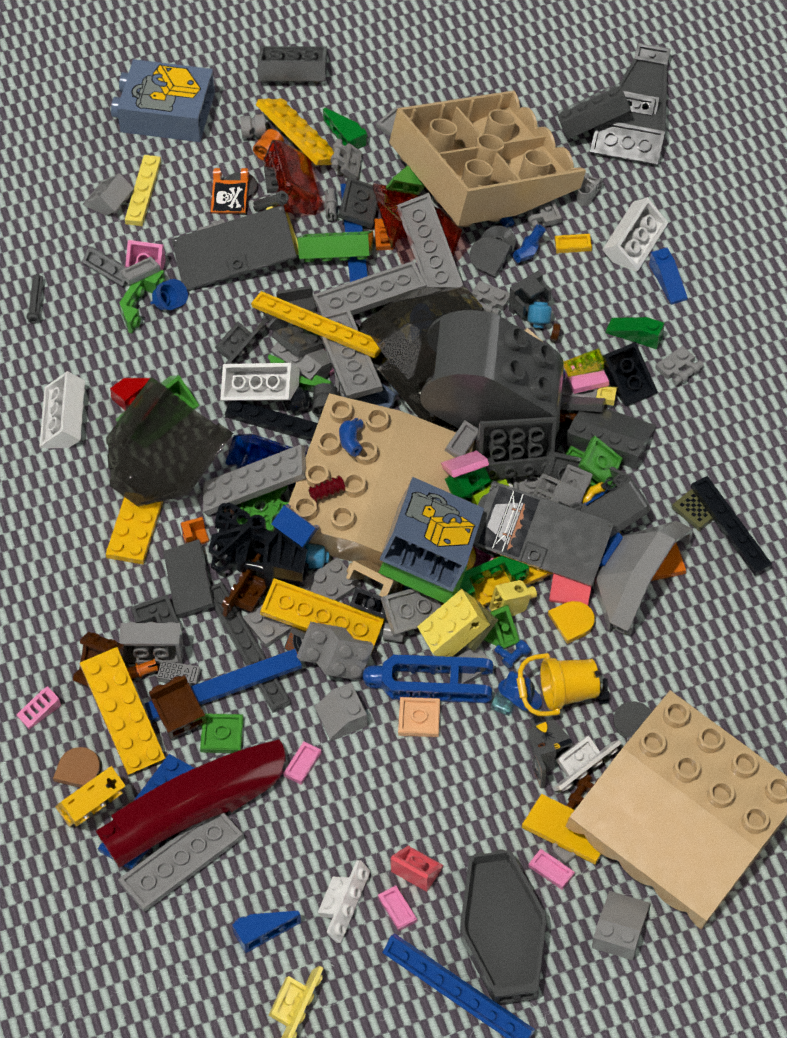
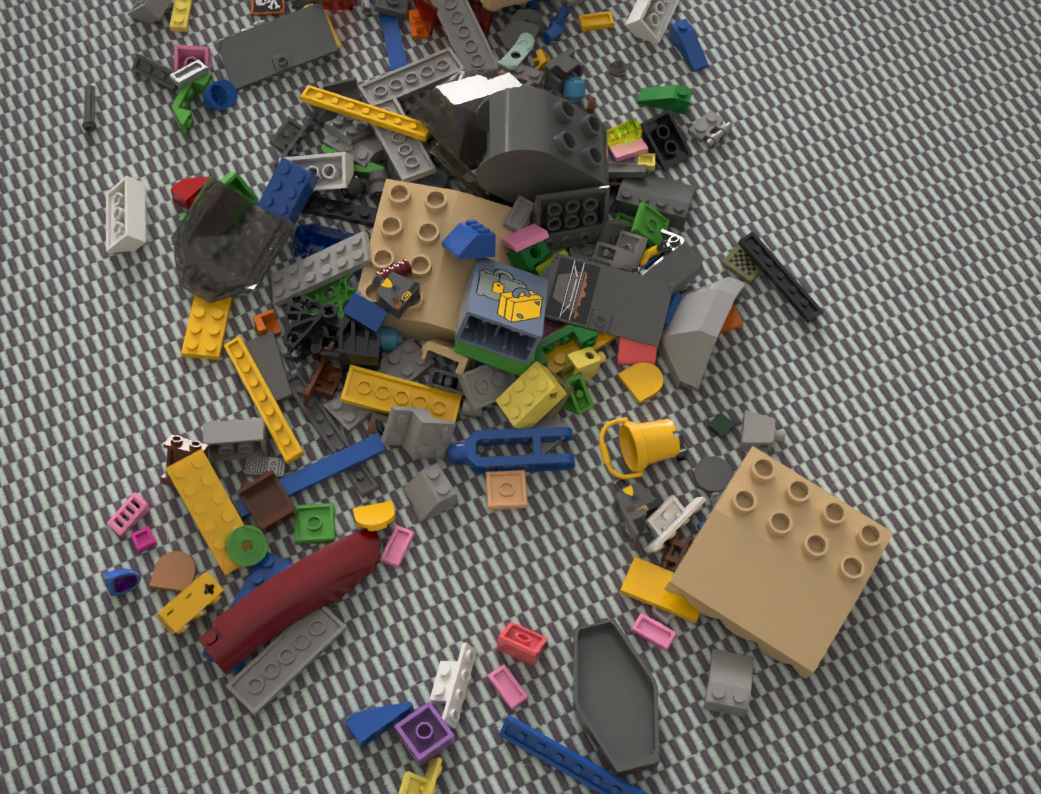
camera: 10 degrees left, 5 degrees up
orange axle [127,658,159,679] -> none
dark grey plate [130,595,179,623] -> none
bright green slope [298,231,373,262] -> none
blue arm [339,418,363,457] -> none
clear light blue tile [491,690,515,716] -> none
blue piece [495,640,531,669] -> none
blue piece [498,671,542,711] -> none
none -> rock [104,568,141,596]
none -> dark pink tile [130,526,158,553]
none -> yellow tile [223,336,305,464]
none -> bright green plate [226,525,268,566]
none -> blue brick [257,157,320,225]
none -> yellow tile [353,501,396,531]
none -> dark grey torso [372,272,421,319]
none -> medium lavender brick [394,701,455,767]
none -> blue slope [442,219,496,259]
none -> light aqua piece [498,33,535,71]
none -> yellow tile [532,49,551,71]
none -> clear smoke tile [610,61,627,78]
none -> dark green tile [708,413,736,439]
none -> light grey torso [739,410,786,452]

